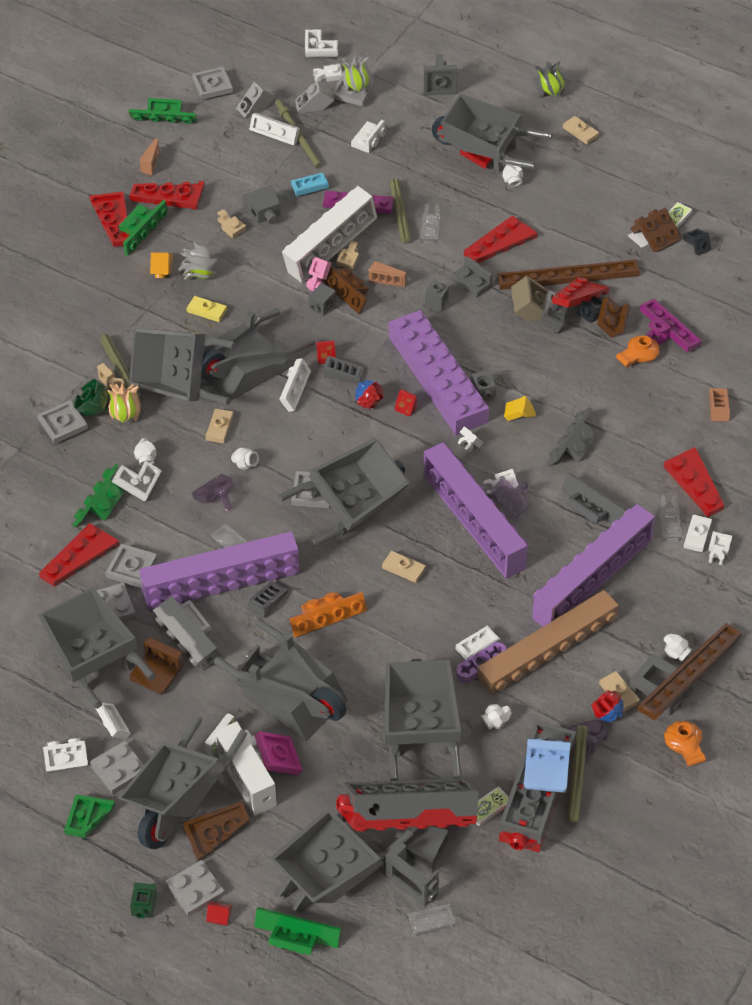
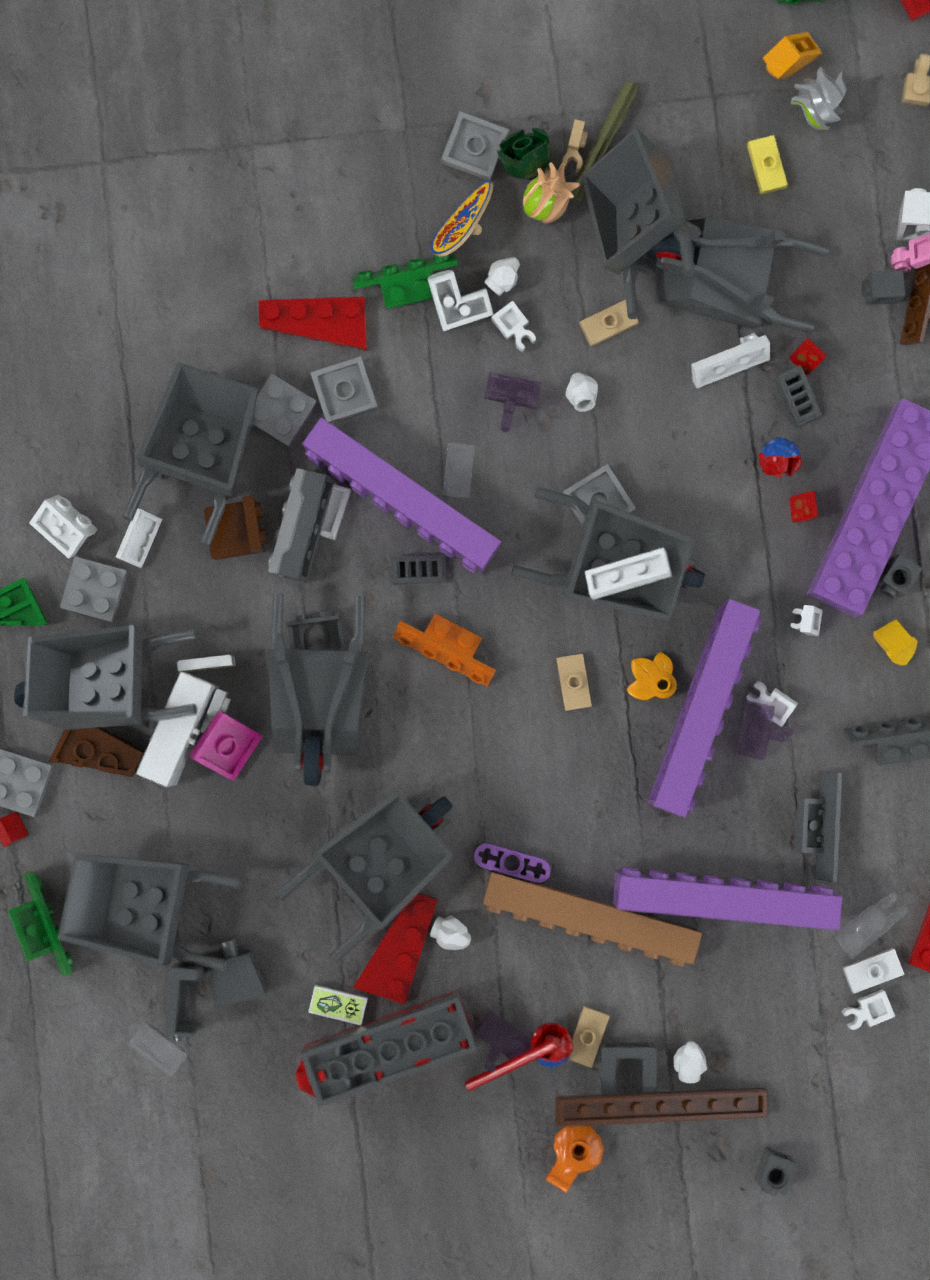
camera: 45 degrees right, 35 degrees up
dark grey piece [336,778,479,831] -> none
white plate [456,625,500,660] -> none
light blue bracket [524,739,570,792] -> none
olive axle [568,726,588,823] -> none
none -> red wing [353,893,438,1004]
none -> shield [431,180,493,257]
none -> red bar [465,1038,560,1091]
none -> white plate [491,301,536,352]
none -> white hinge [585,548,672,600]
none -> light orange plate [627,652,677,701]

